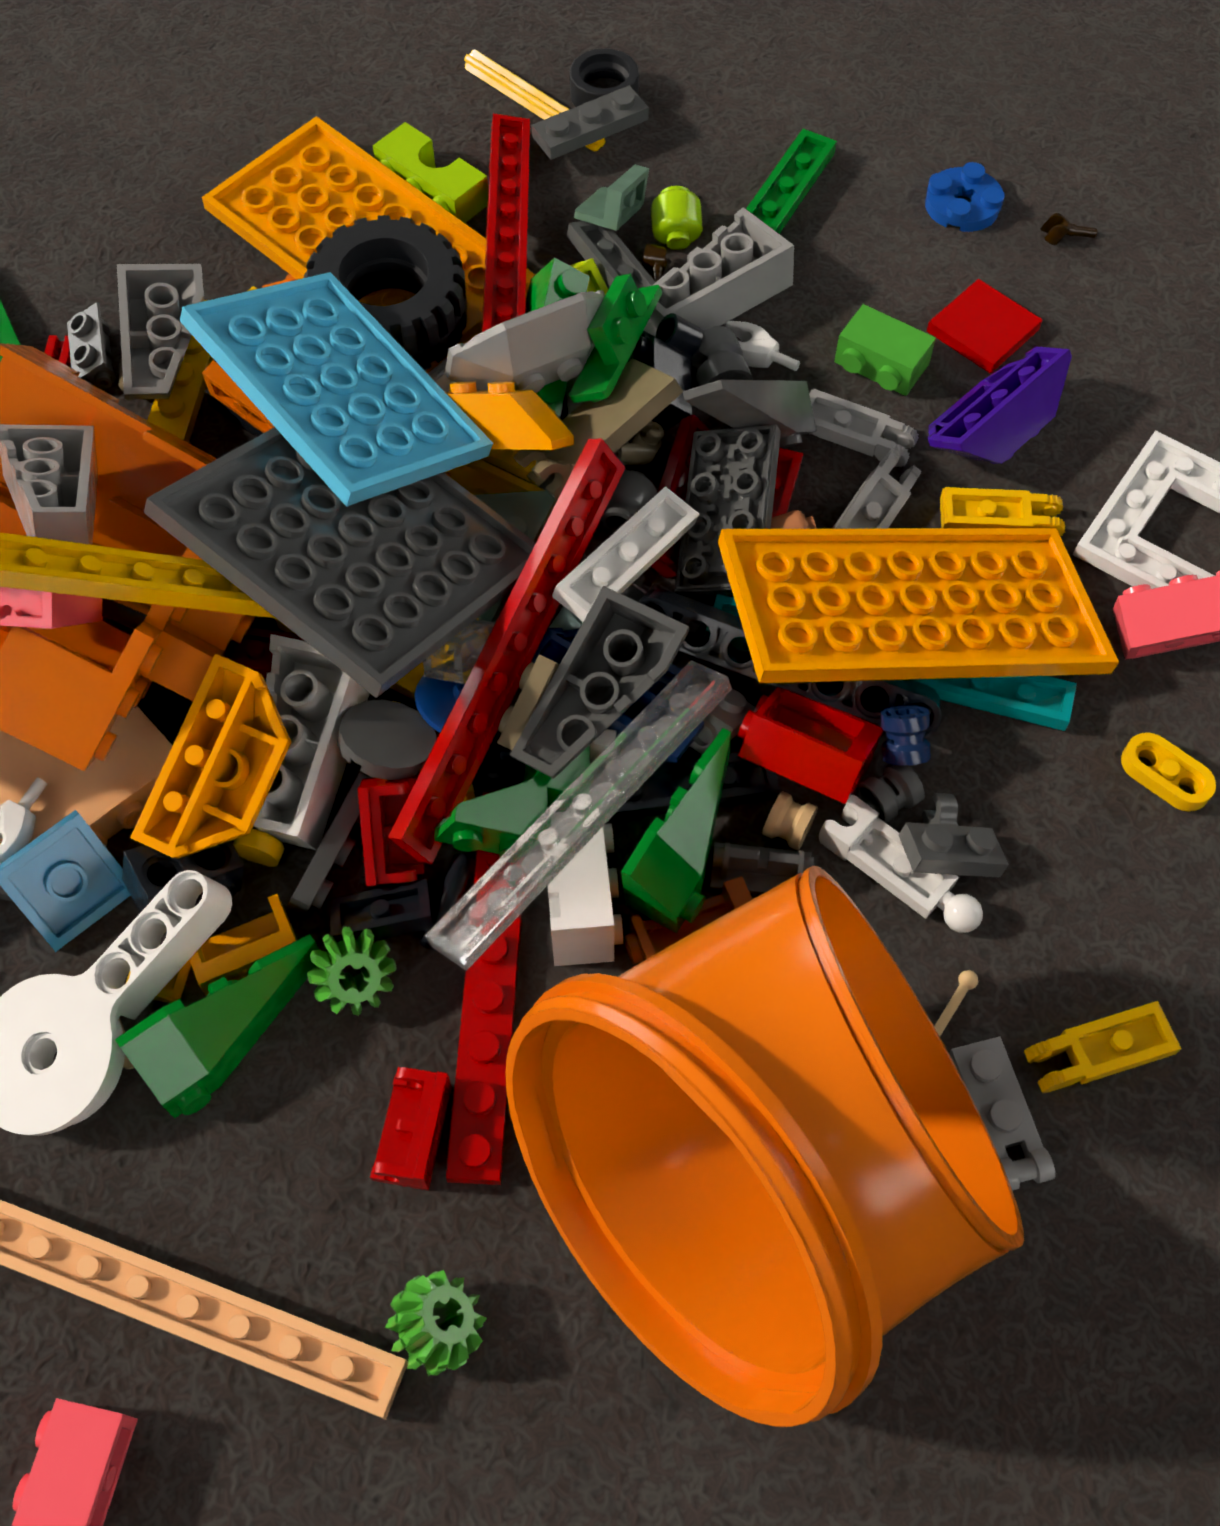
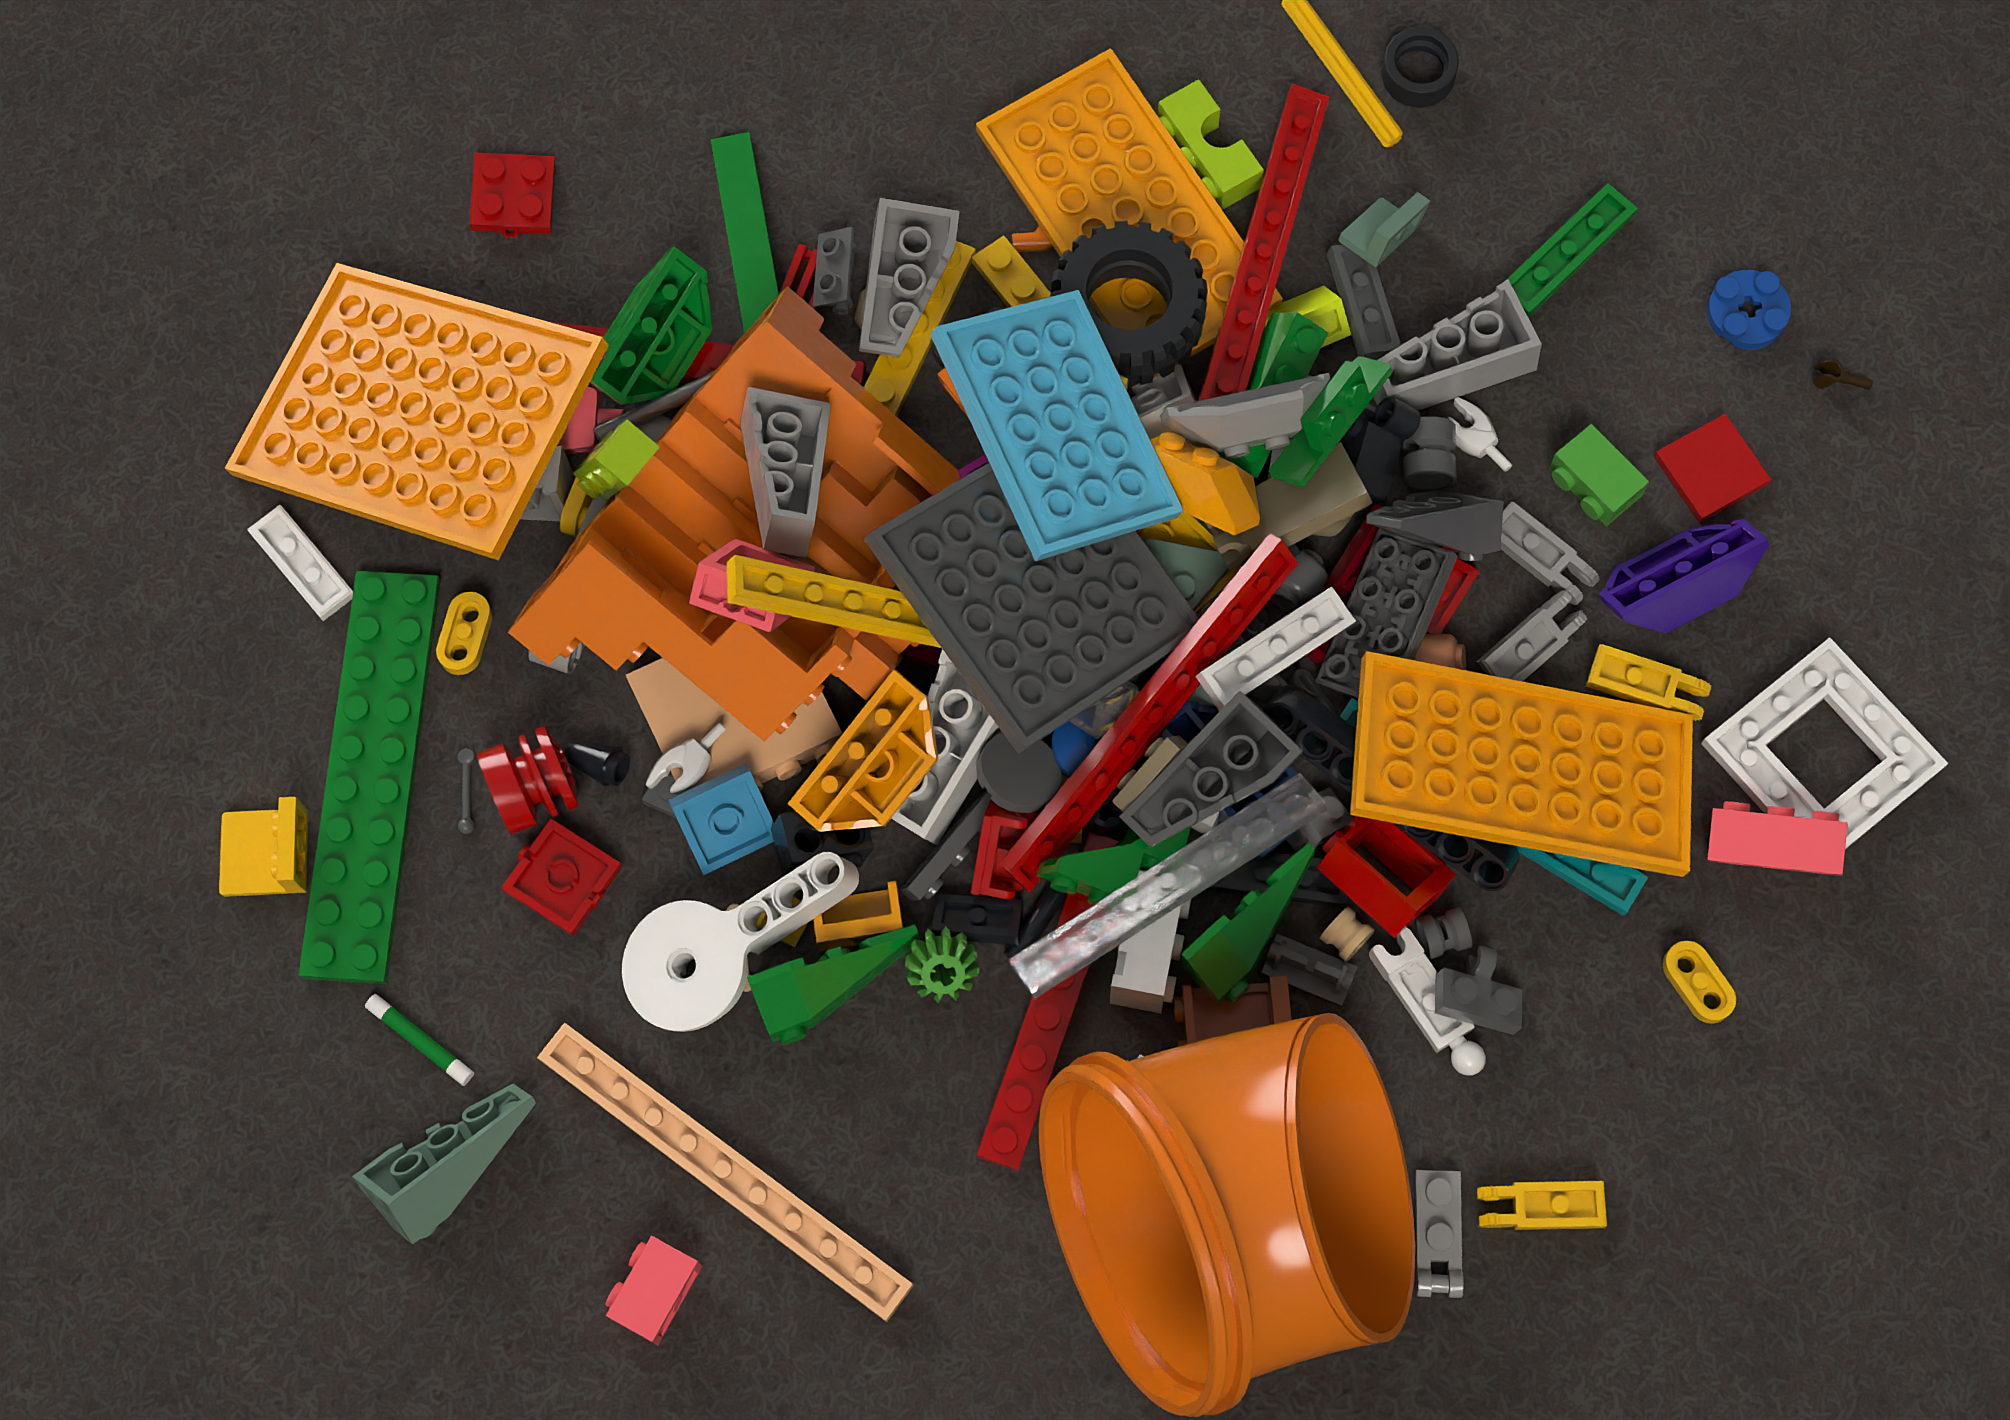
camera: 20 degrees right, 10 degrees up
yellow tile [233,829,284,867] -> none
red hinge [370,1067,452,1191] -> none
bright green gear [385,1270,487,1376] -> none
dark grey plate [532,85,649,160] -> none
dark brown hand [643,244,667,282] -> none
lime head [651,186,703,250] -> none
dark blue wheel [881,706,931,766] -> none
tan hinge [934,970,978,1036] -> none

